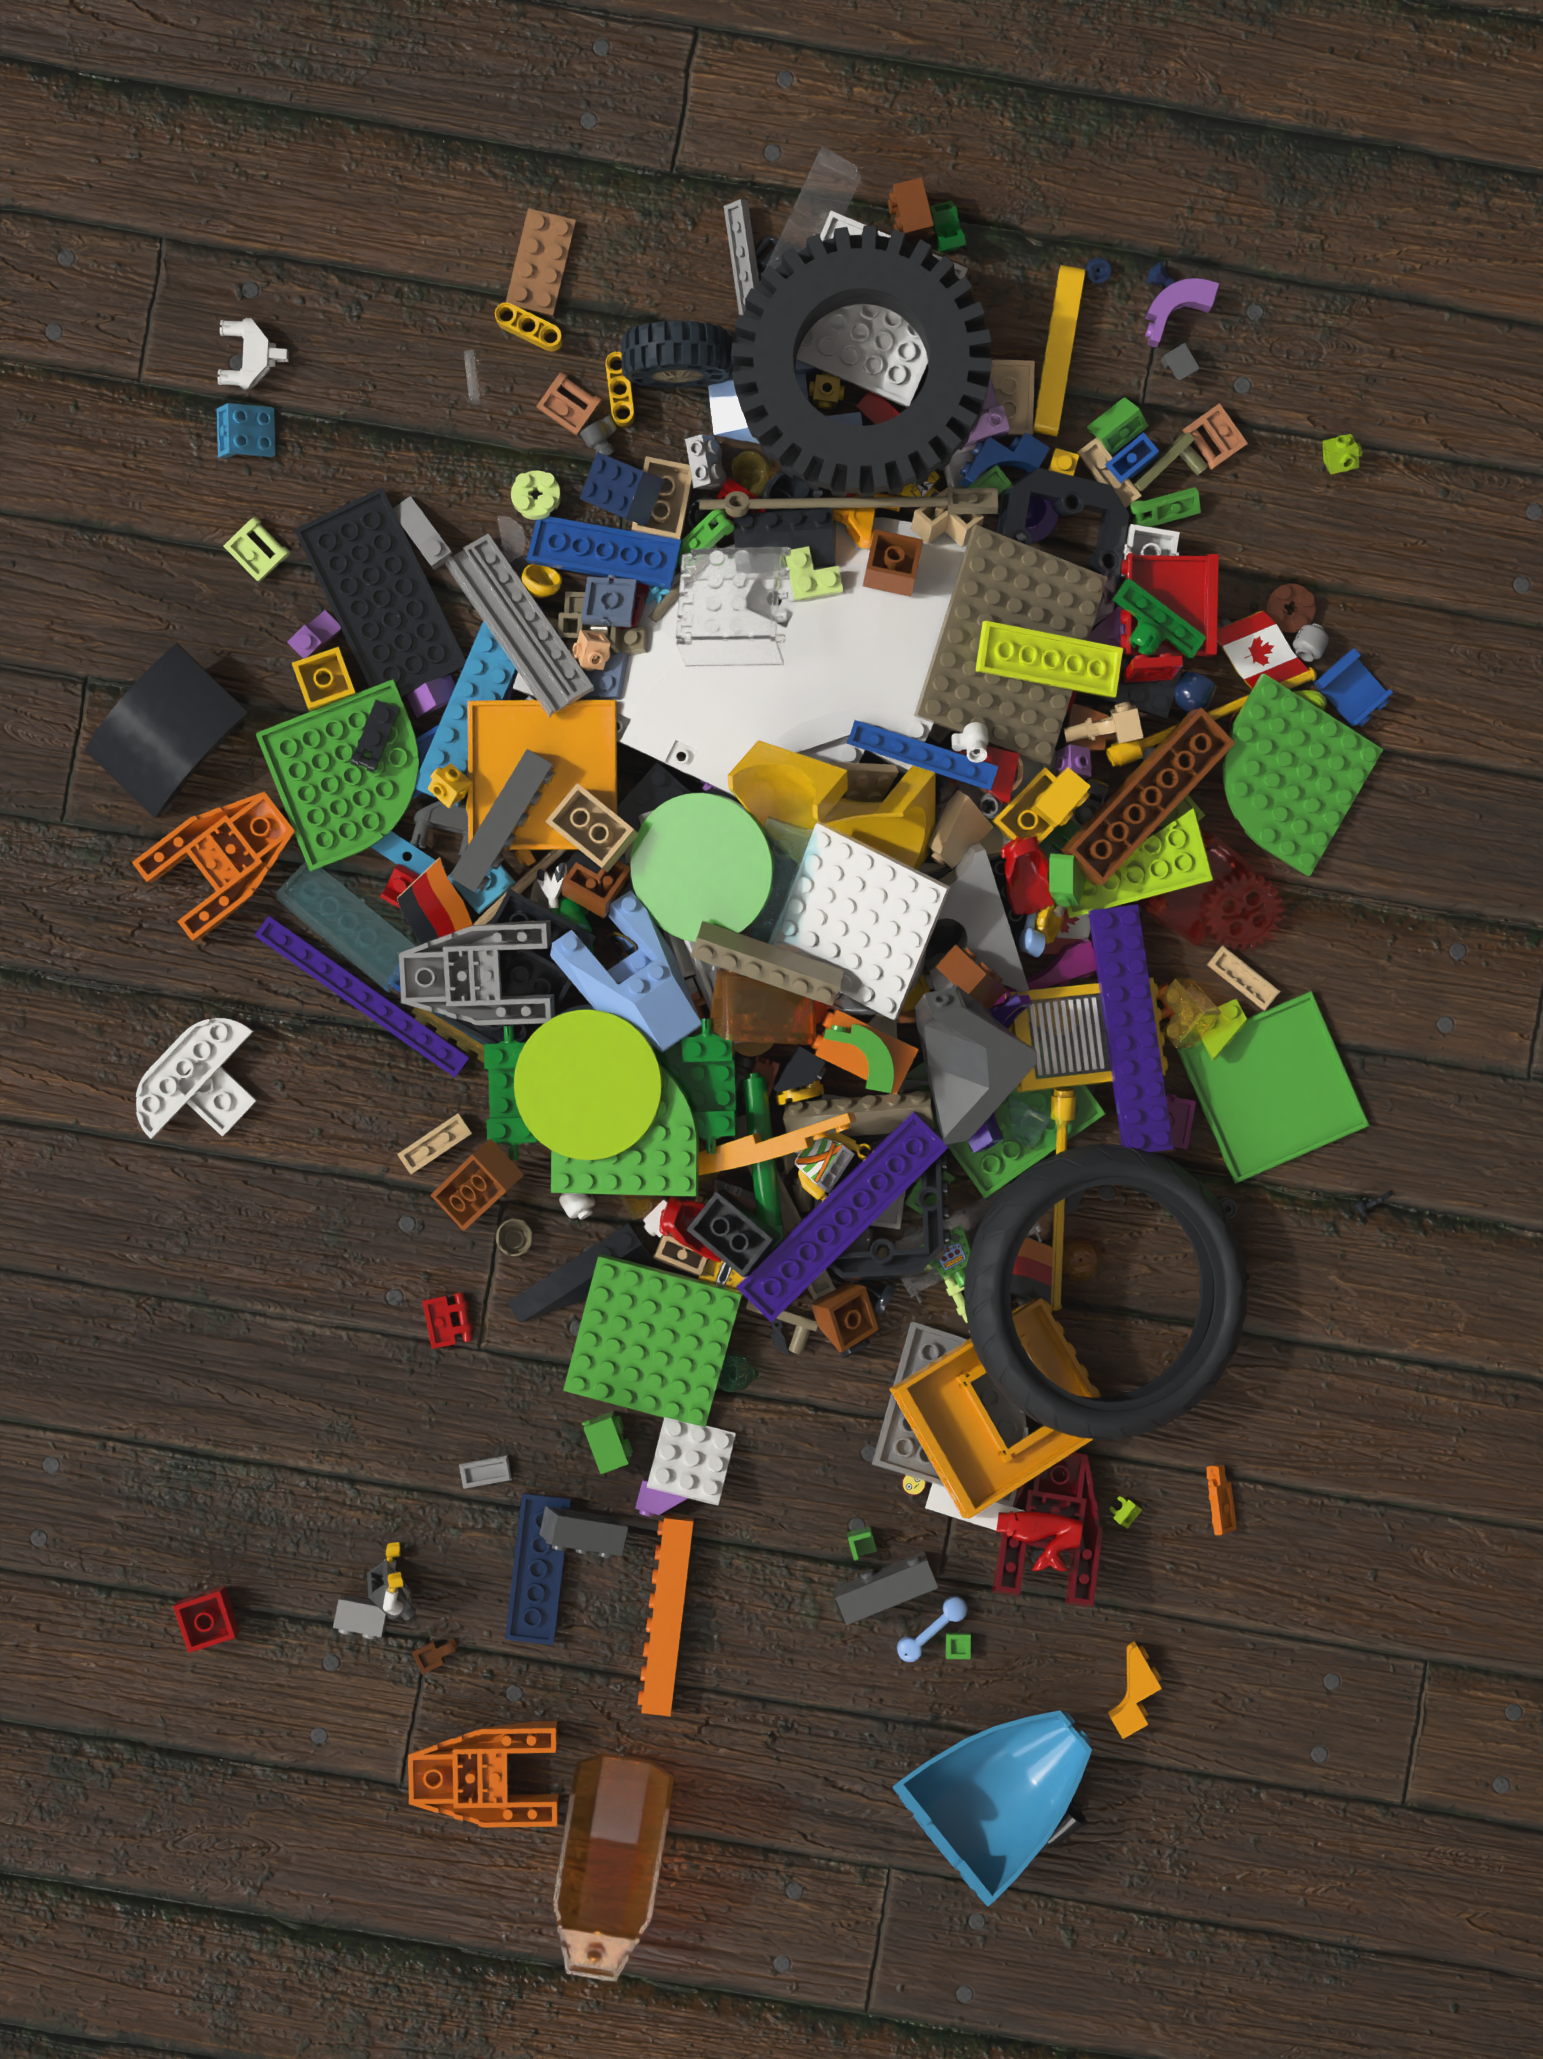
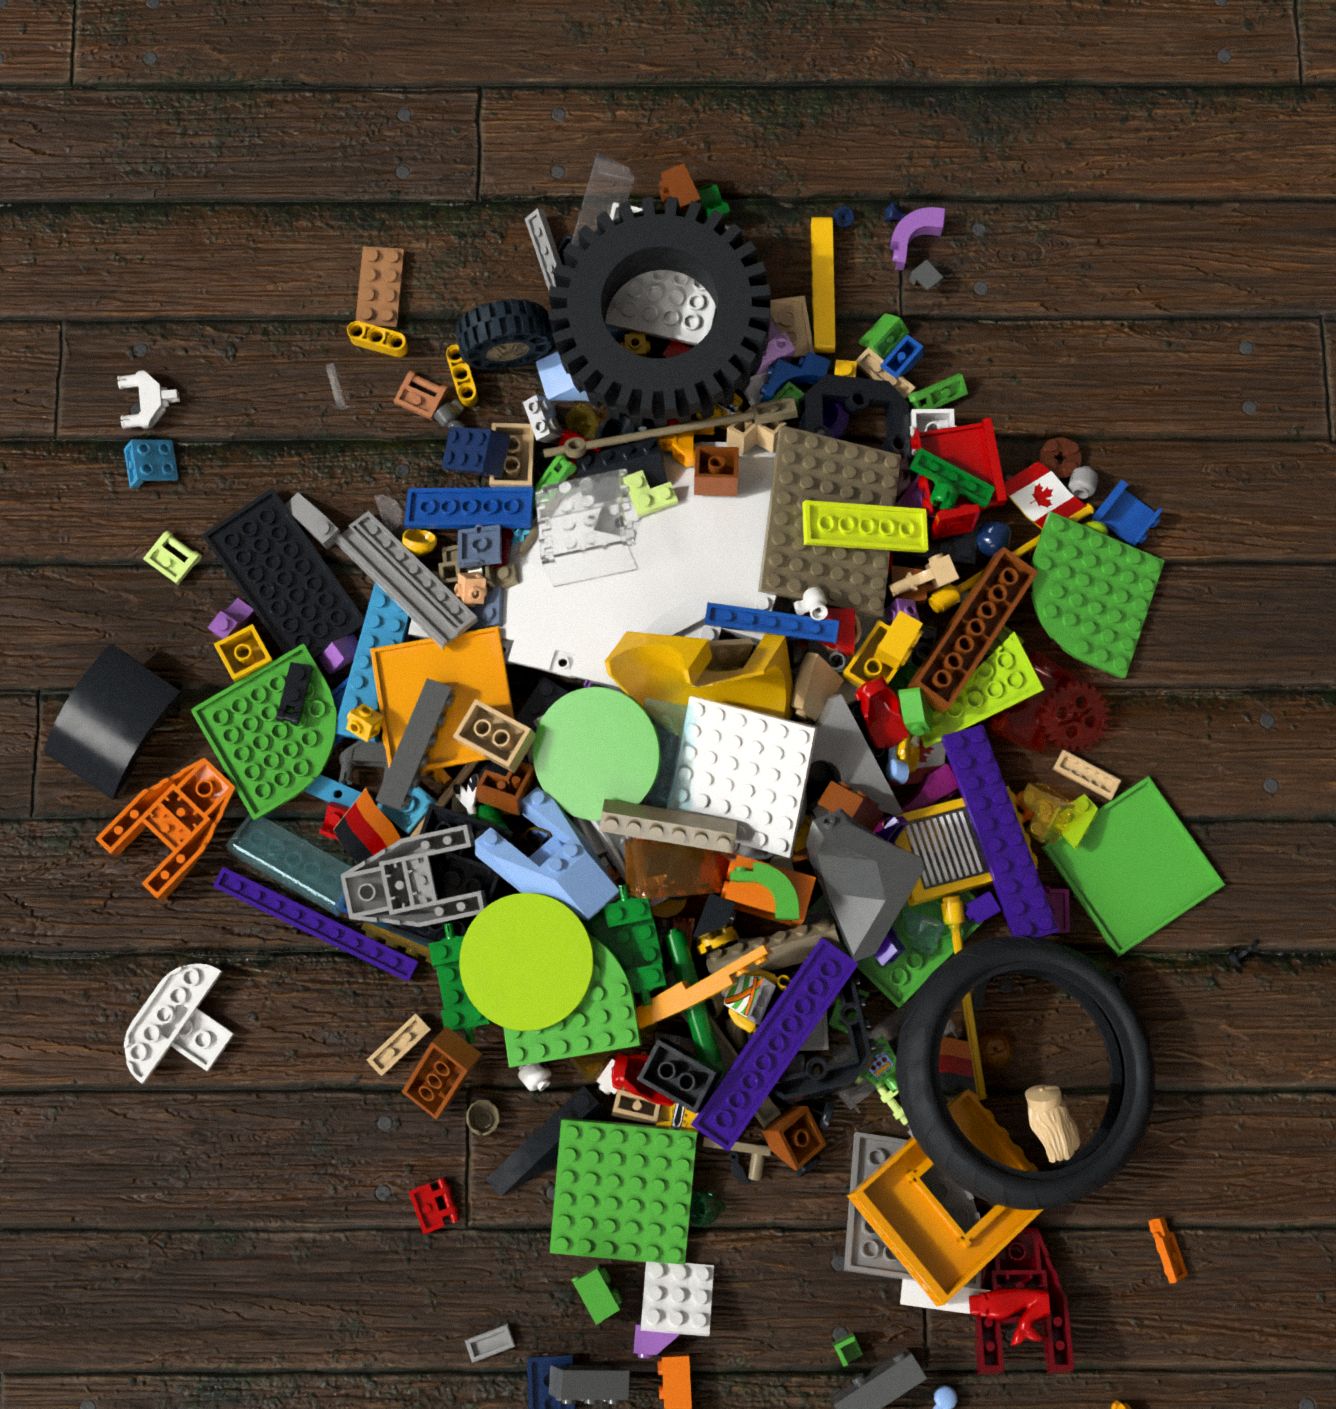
camera: 10 degrees left, 10 degrees down
yellowish green plate [511,471,561,520] -> none
light yellow tile [901,1475,926,1496] -> none
lime tile [1109,1496,1142,1528] -> none
olive piece [1132,432,1208,492] -> none
nougat plate [1183,403,1248,470] -> none
lime brick [1323,434,1362,474] -> none
none -> dark purple brick [964,891,1001,924]
none -> tan hair [1025,1085,1080,1163]

